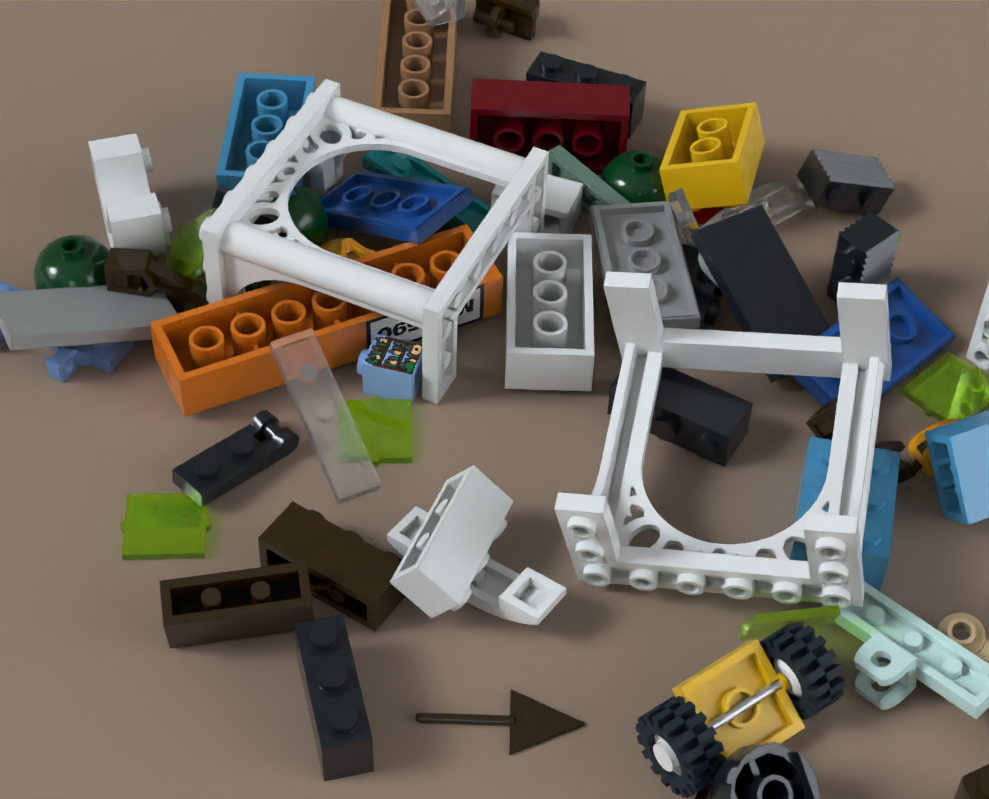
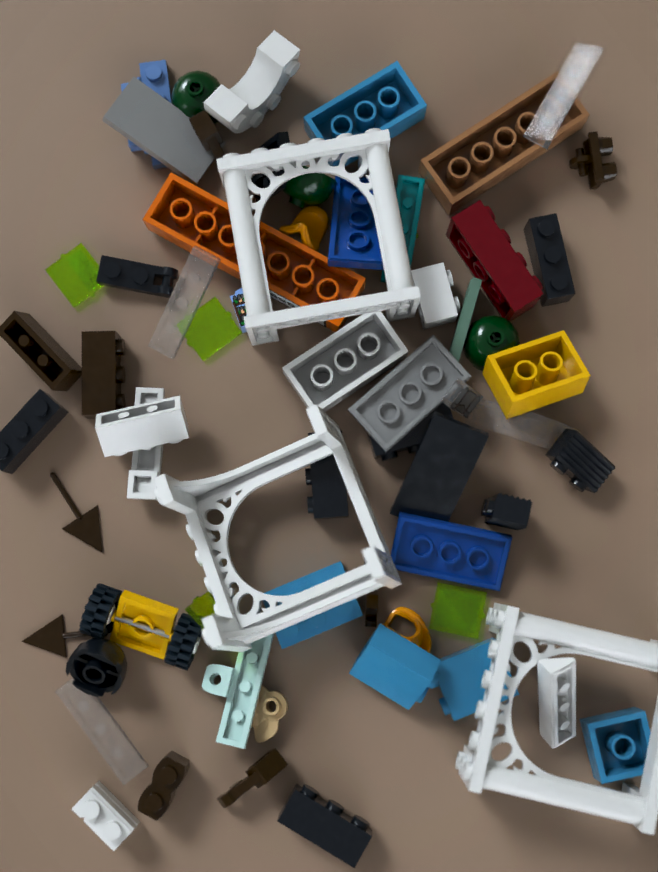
camera: 60 degrees right, 35 degrees up
clear neon green piece [166,207,217,280] -> none

